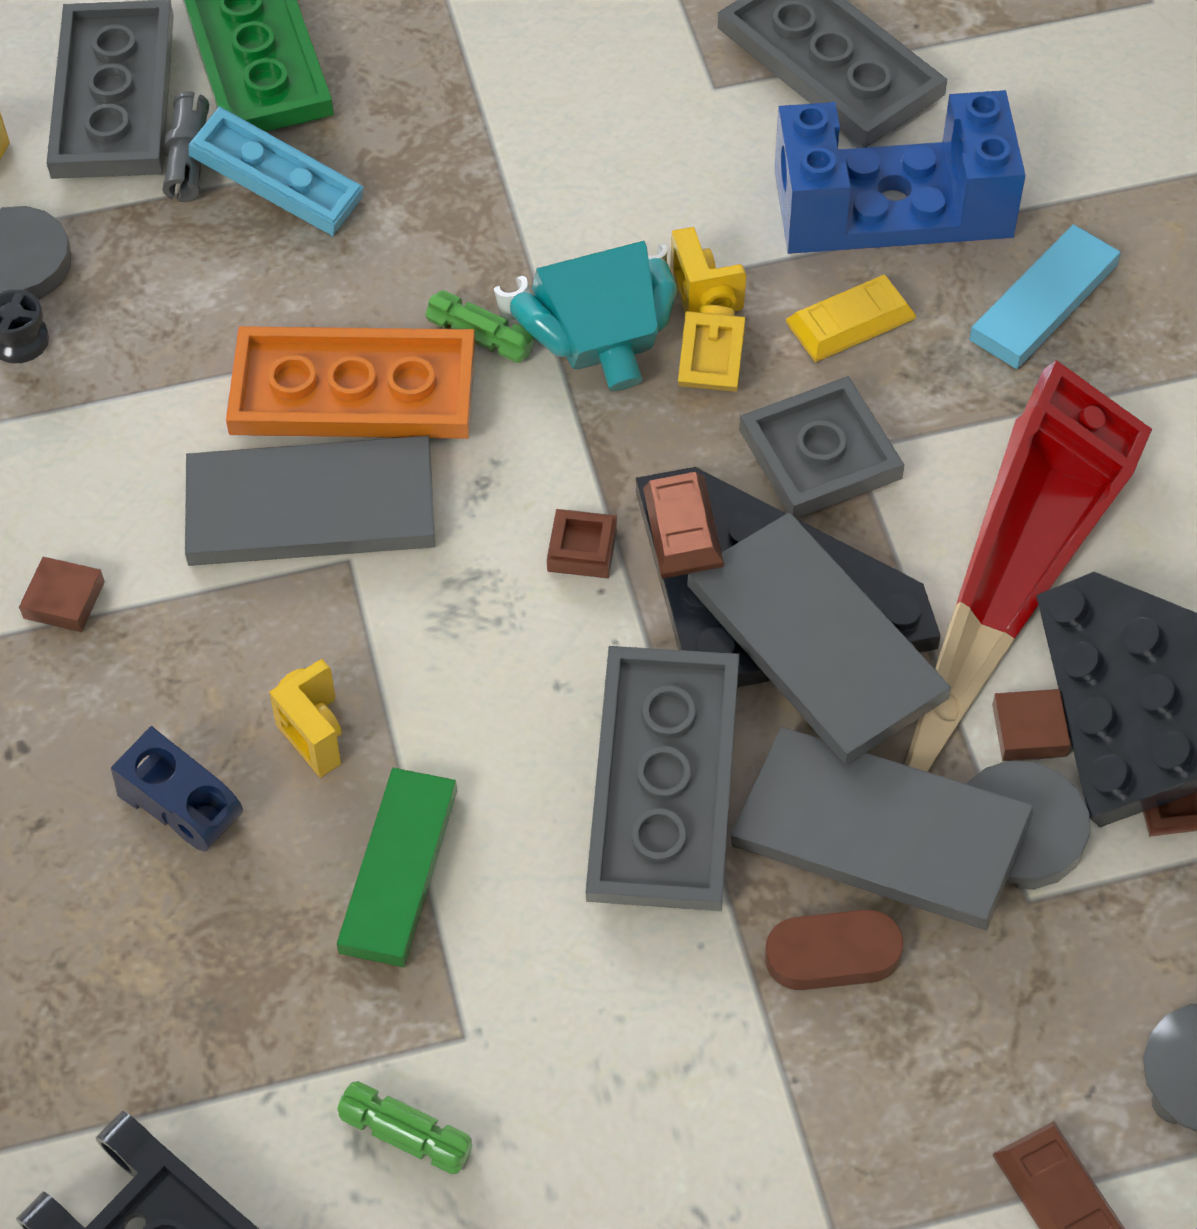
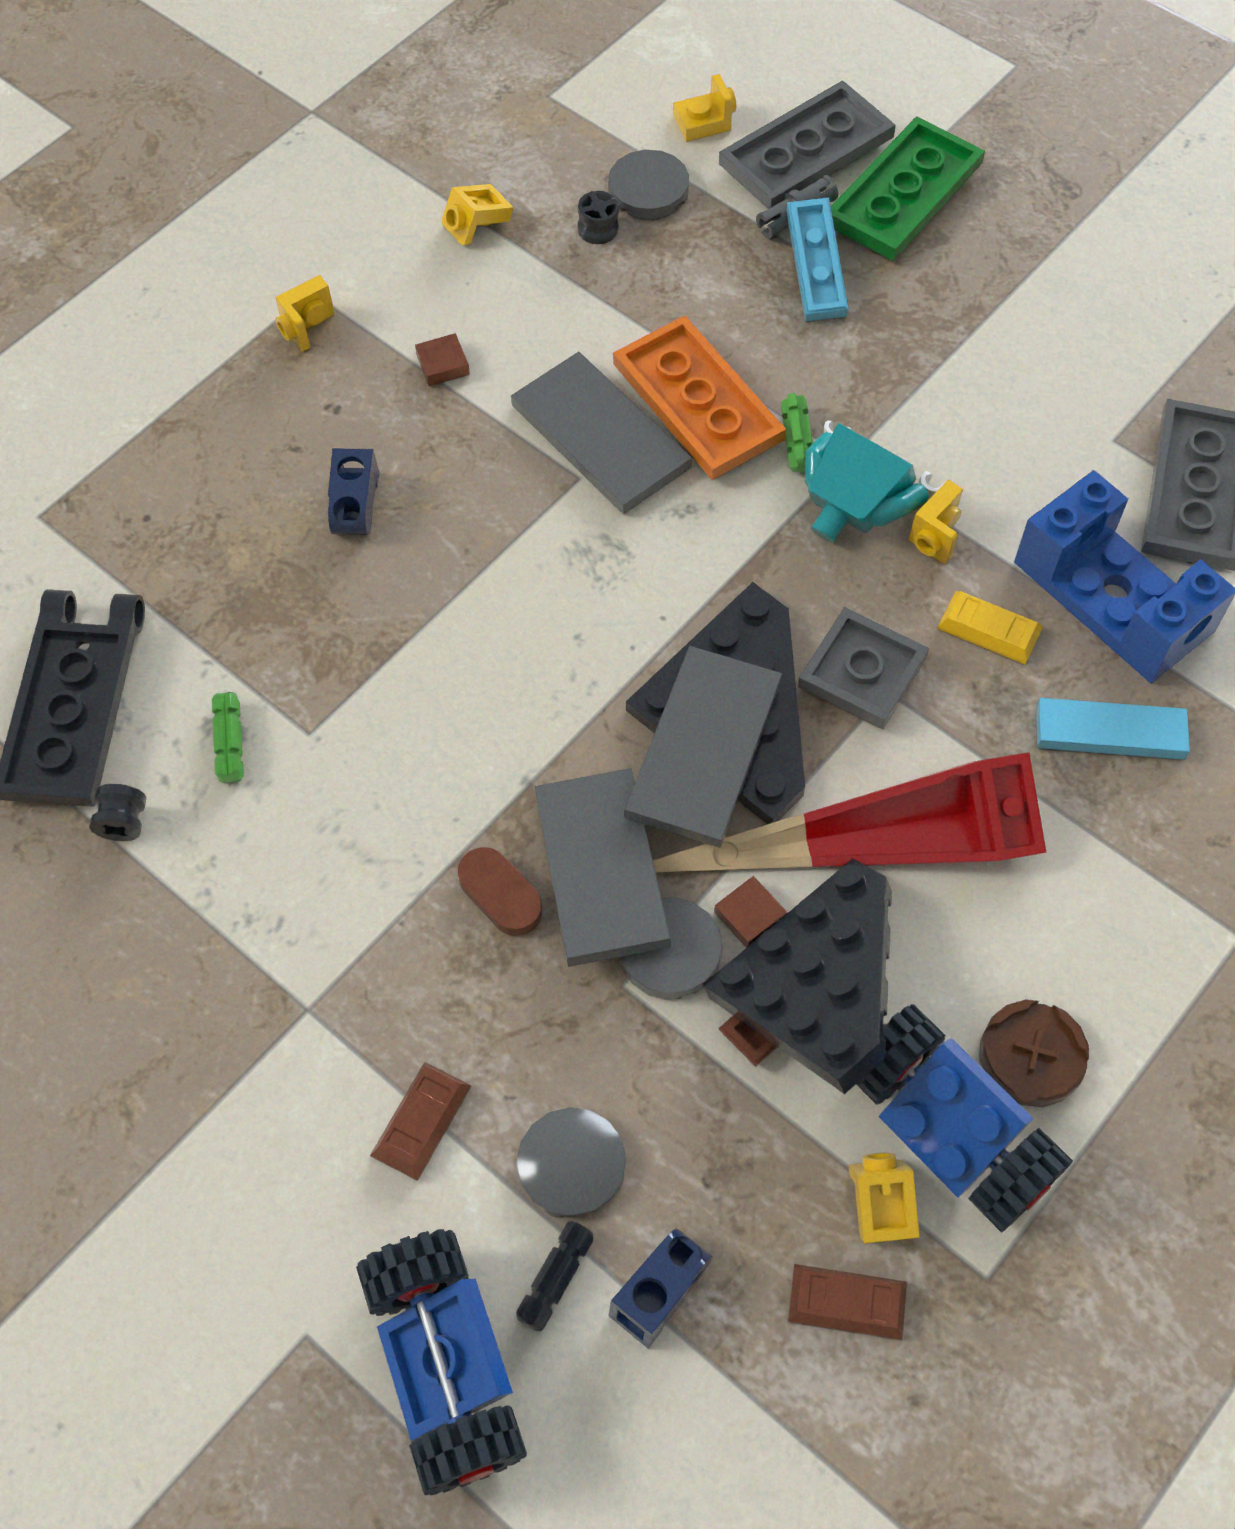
camera: 55 degrees right, 5 degrees up
yellow bracket [269,659,342,778] -> none
green tile [336,767,457,968] -> none
copper tile [546,509,617,579] -> none
dark grey plate [585,646,739,911] -> none
tile [643,472,724,579] -> none
yellow bracket [678,305,745,392] -> none

